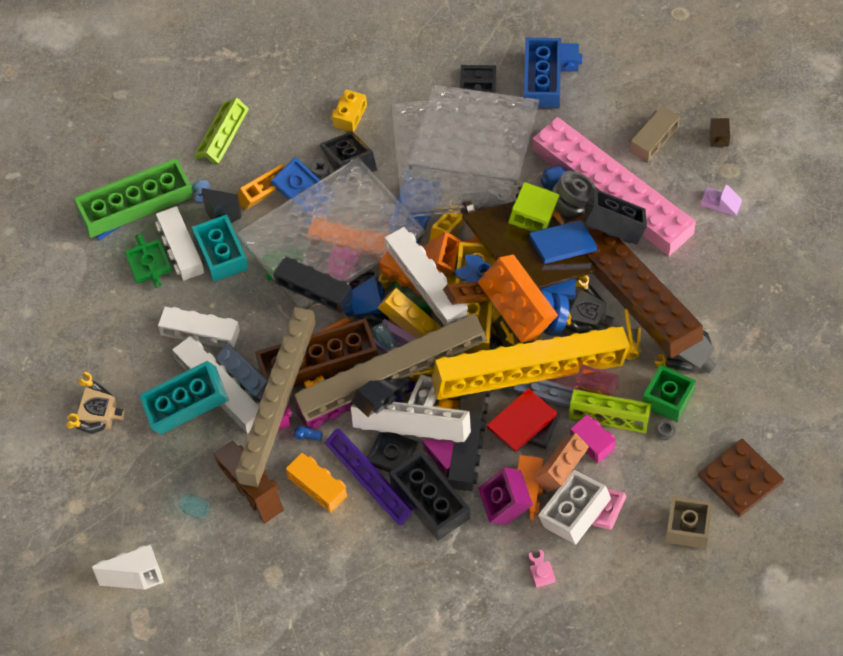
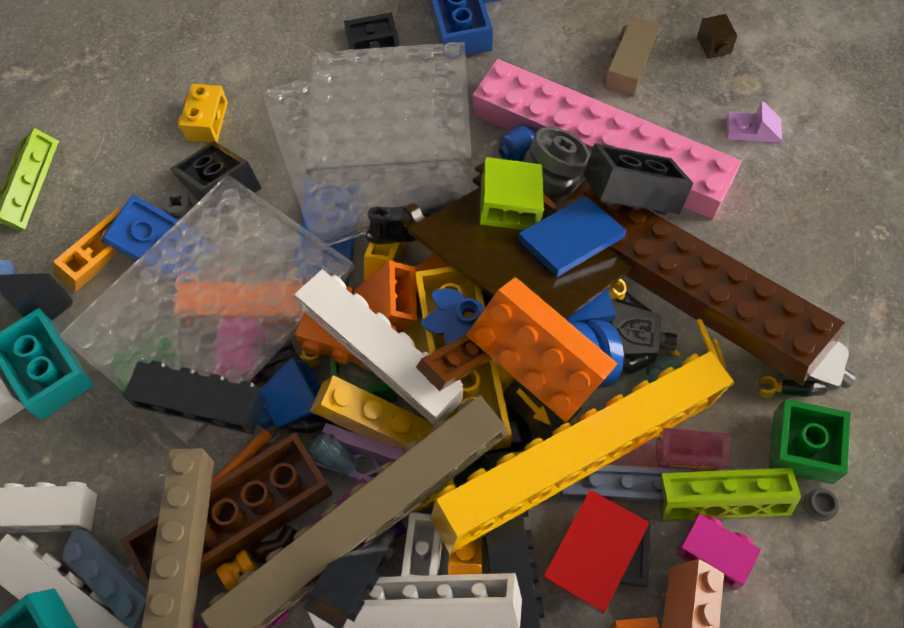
camera: 15 degrees left, 5 degrees up
none -> black piece [366,206,417,244]

